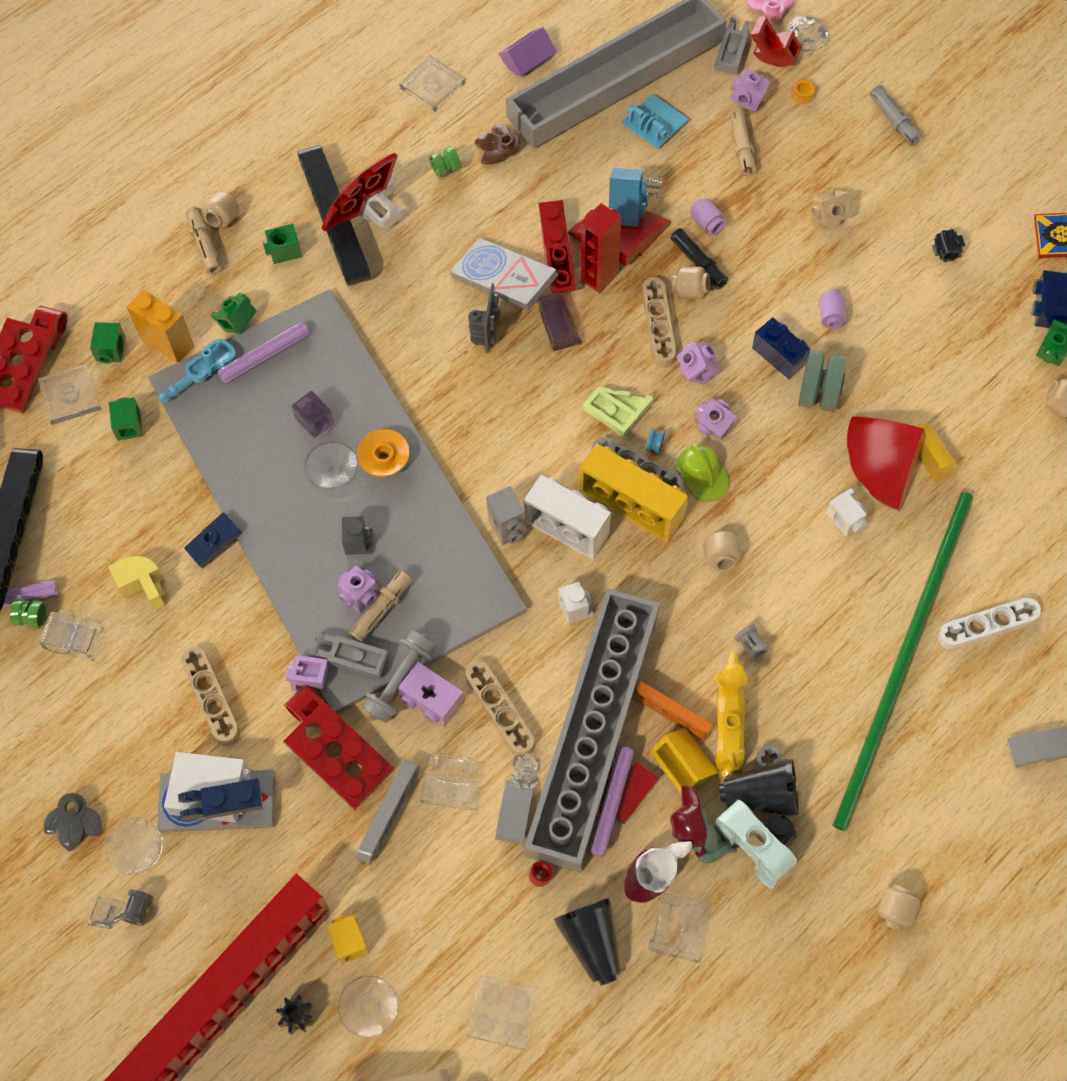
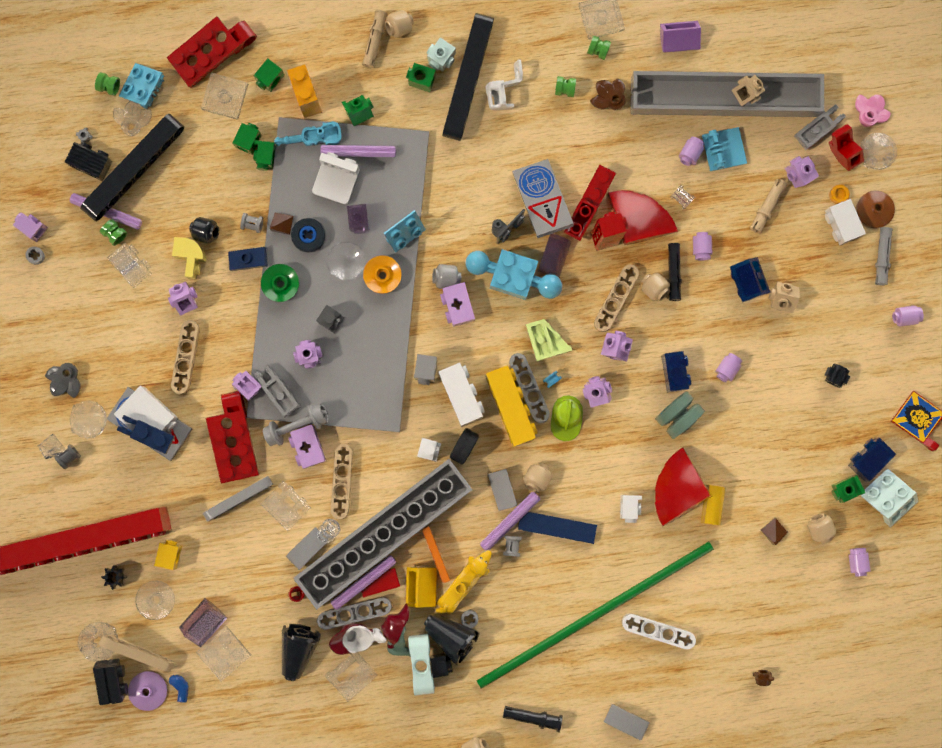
camera: 30 degrees right, 20 degrees up
red brick [321,153,398,231] -> none
tan pin [348,570,413,643] -> none
dark azure brick [609,168,649,227] -> none
none -> lavender brick [168,281,198,316]
none -> brick [179,598,227,647]
none -> black head [189,217,219,243]
none -> light grey bush [240,213,263,233]
none -> green brick [253,140,276,171]
none -> green dish [261,264,299,302]
none -> reddish brown slope [270,212,294,235]
none -> black bush [291,218,326,253]
none -> white bracket [312,152,360,205]
none -> light grey beam [317,597,392,629]
none -> medium azure hinge [384,210,426,252]
none -> light aqua brick [427,37,456,71]
none -> light grey head [432,264,461,289]
none -> lavender brick [440,282,475,327]
none -> black tyre [450,428,479,465]
none -> medium azure brick [465,249,562,300]
none -> lavender axle [480,492,540,550]
none -> light grey slope [488,469,517,511]
none -> black pin [503,706,563,733]
none -> dark blue tile [518,512,597,544]
none -> bright green wheel [587,36,611,60]
none -> lavender brick [679,136,704,166]
none -> clear blue brick [730,257,771,303]
none -> tan brick [732,75,765,106]
none -> reddish brown slope [761,518,788,545]
none -> white brick [825,199,866,245]
none -> dark orange dish [857,191,895,228]
none -> lavender brick [892,306,924,327]

